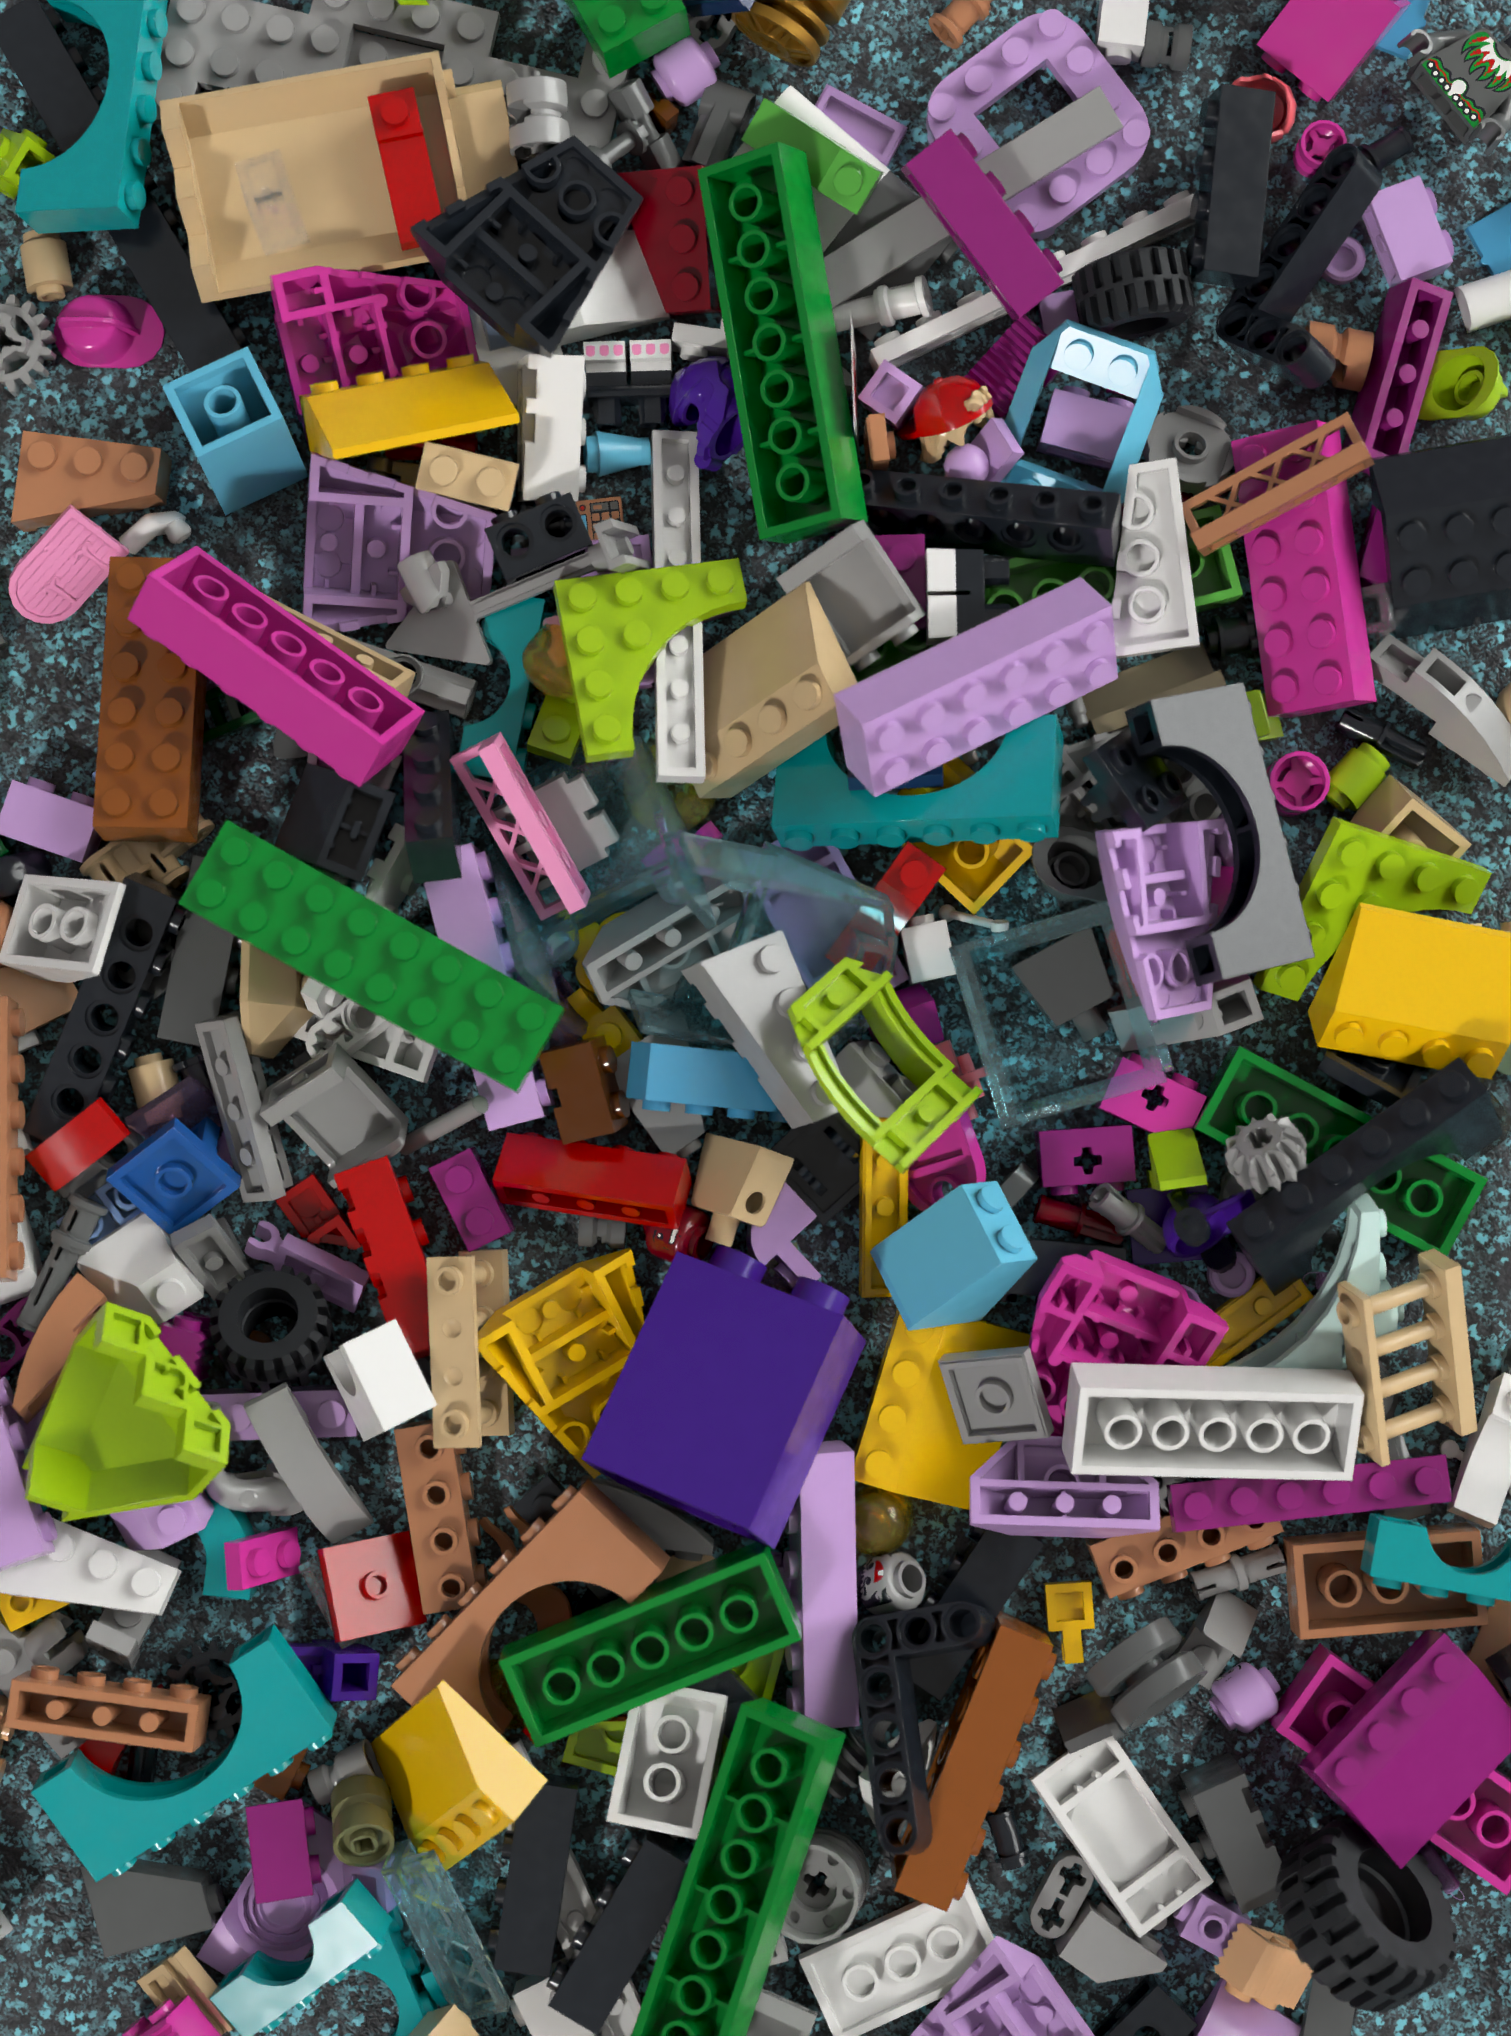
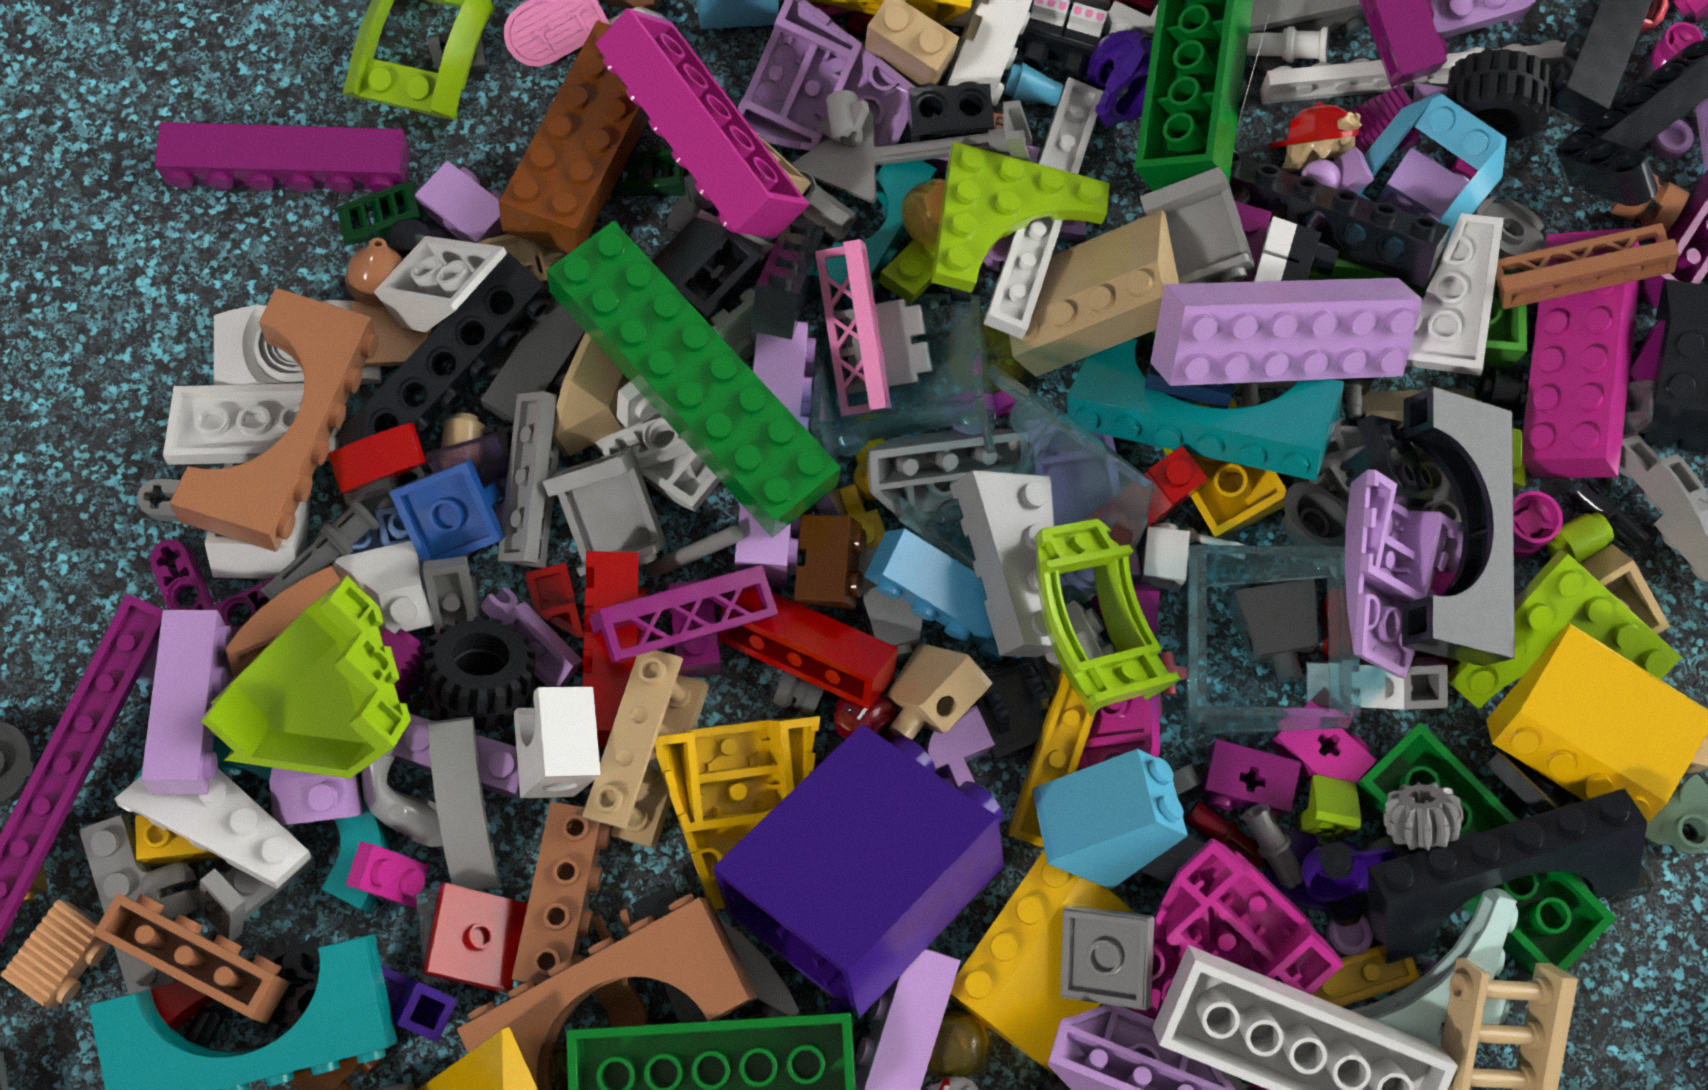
camera: 10 degrees right, 15 degrees down
lavender brick [858,359,924,431] -> none
nougat plate [863,413,896,471] -> none
none -> magenta fence [589,565,778,663]

